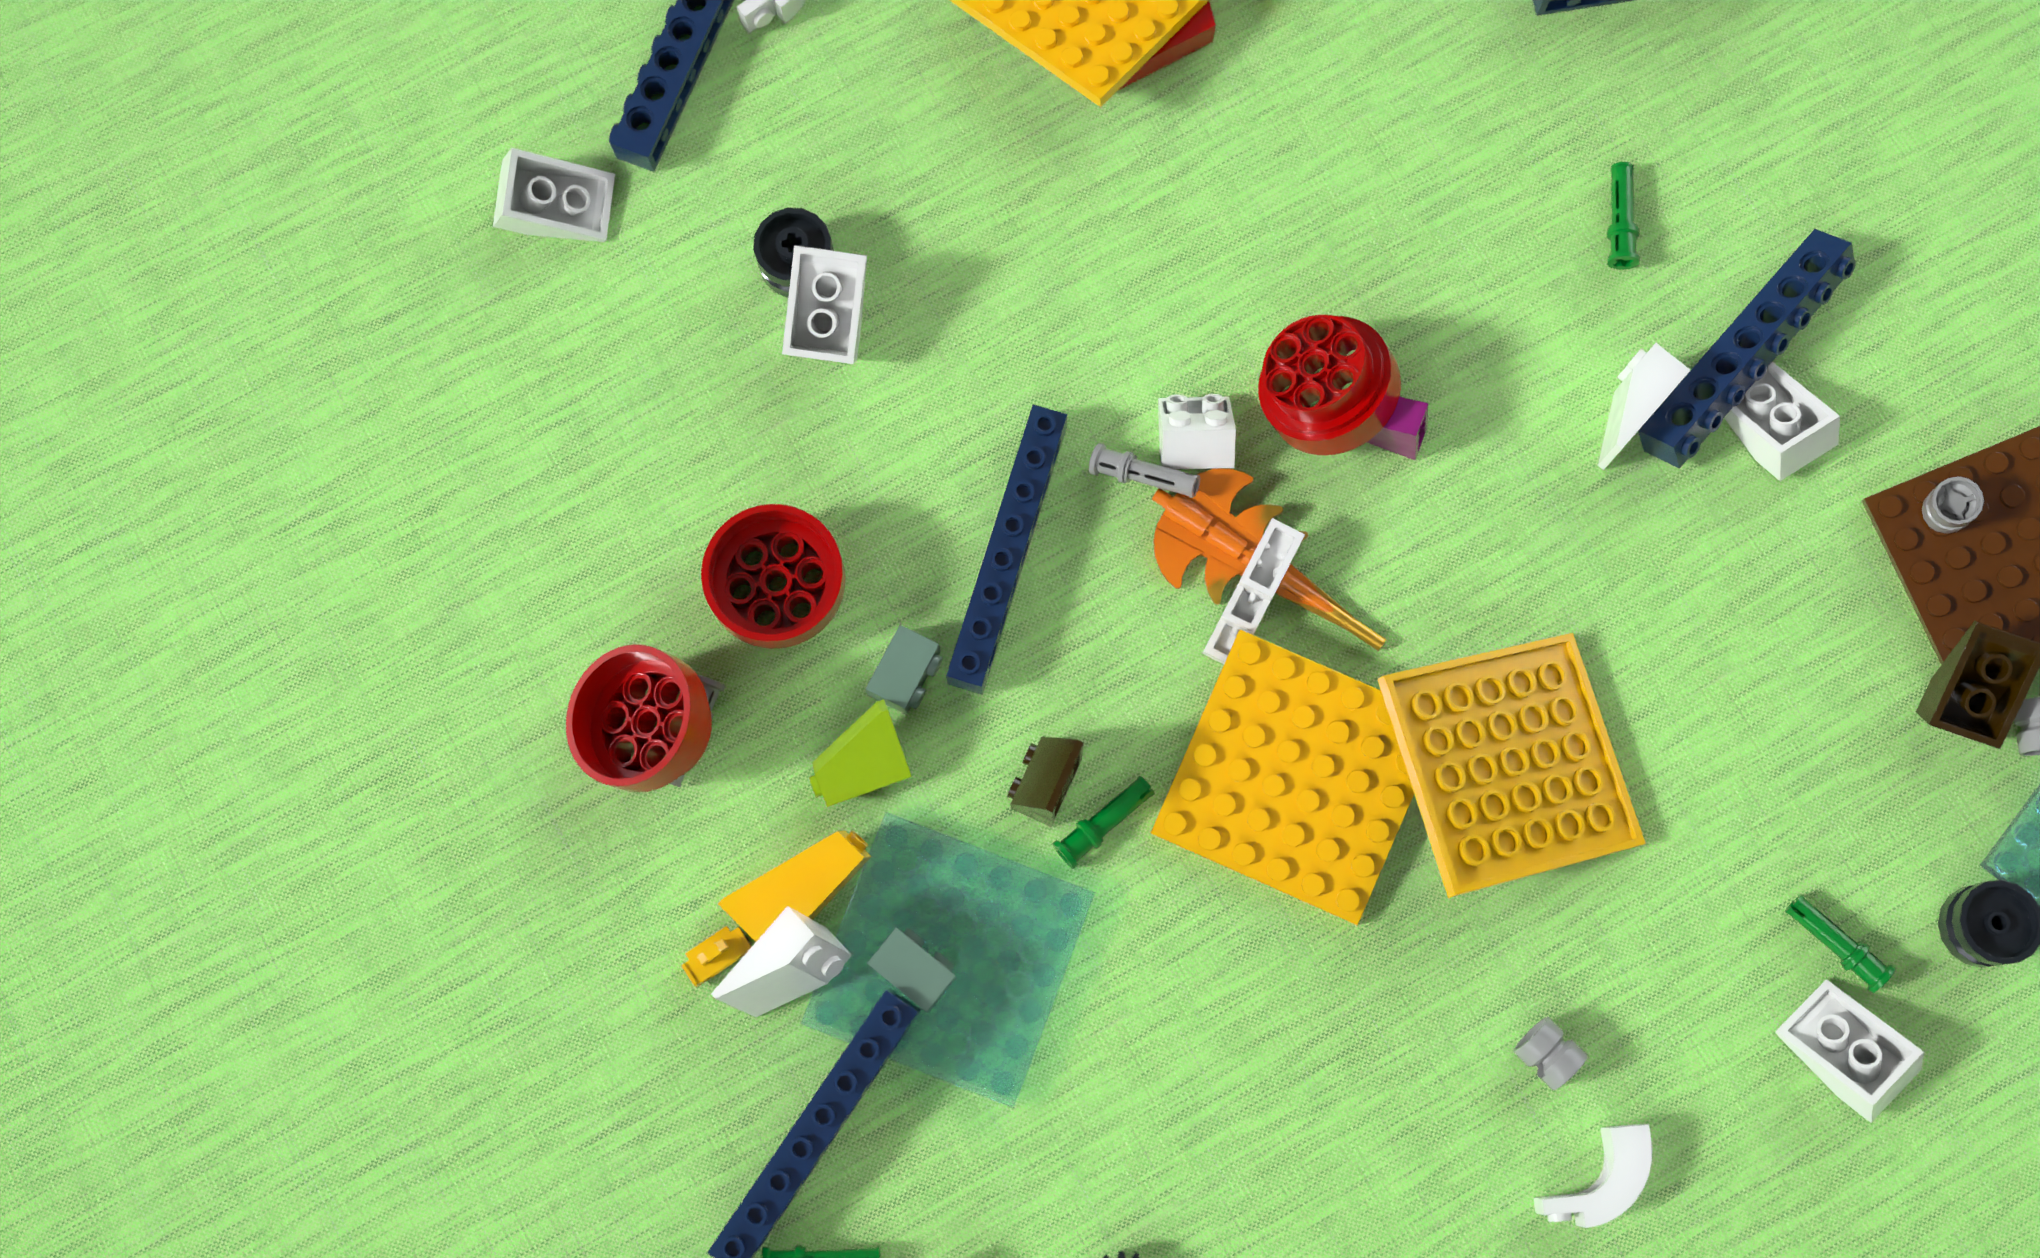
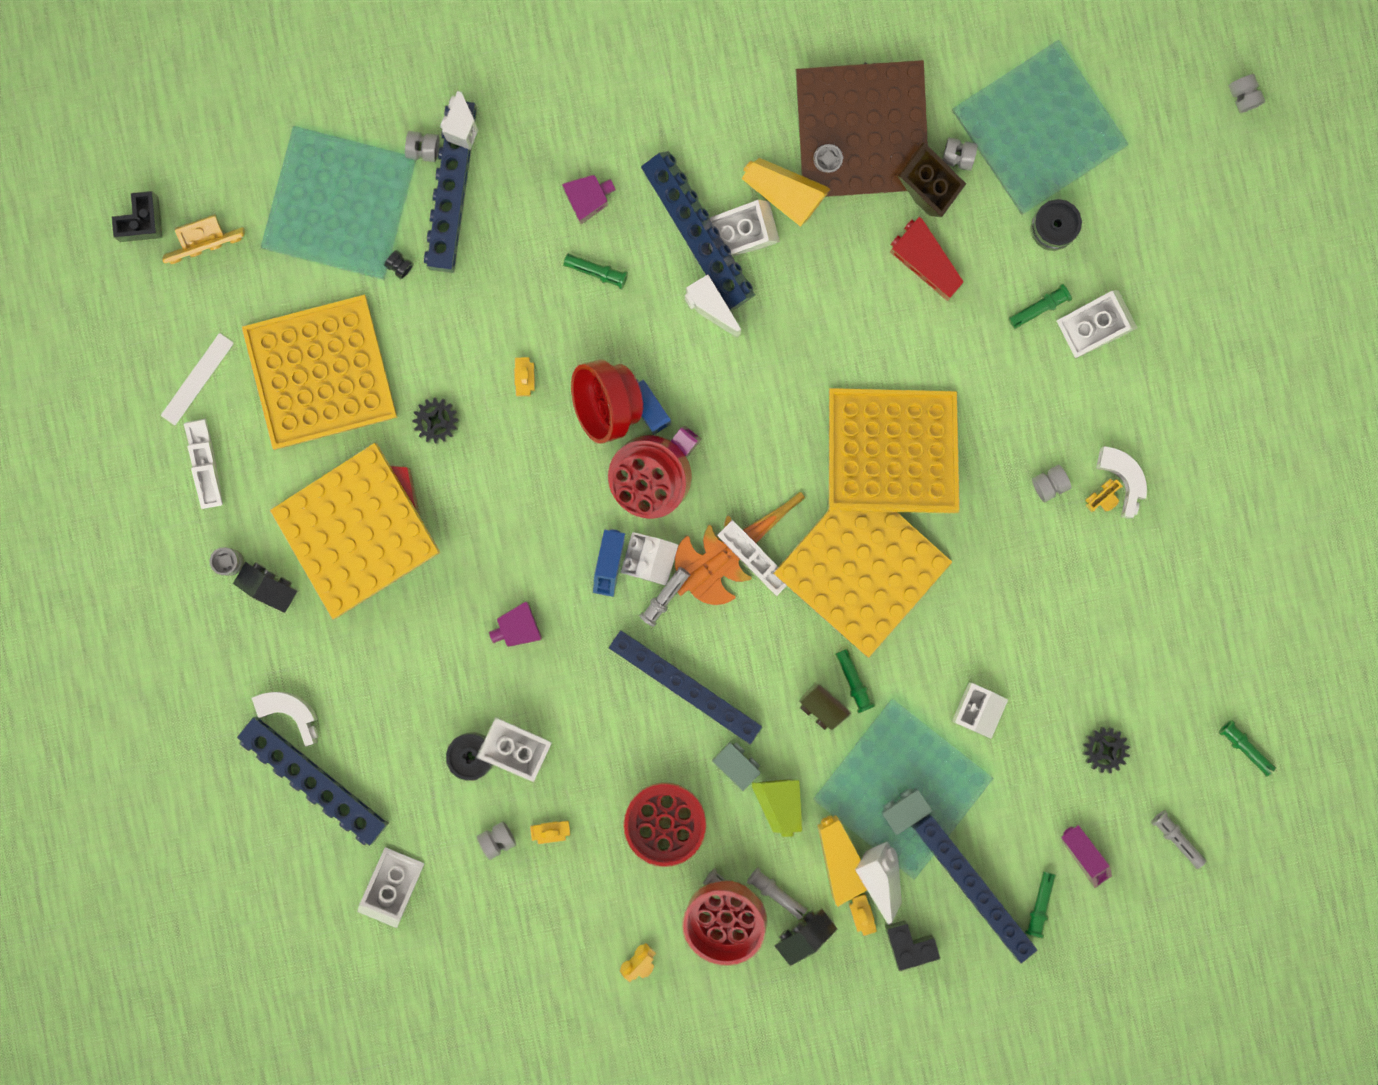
camera: 70 degrees left, 10 degrees up
none -> black gear [412,397,459,444]
none -> light grey wheel [477,821,517,860]
none -> magenta torso [489,602,542,647]
none -> yellow piece [514,357,535,397]
none -> yellow piece [530,820,571,844]
none -> magenta torso [562,175,616,225]
none -> red wheel [571,359,643,444]
none -> blue slope [593,529,625,597]
none -> yellow piece [620,943,656,982]
none -> blue slope [637,379,671,435]
none -> yellow slope [741,158,831,227]
none -> light grey pin [747,867,807,920]
none -> black brick [774,909,838,966]
none -> black brick [885,920,941,971]
none -> red slope [890,217,964,301]
none -> white slope [952,683,1008,739]
none -> yellow piece [1085,478,1123,512]

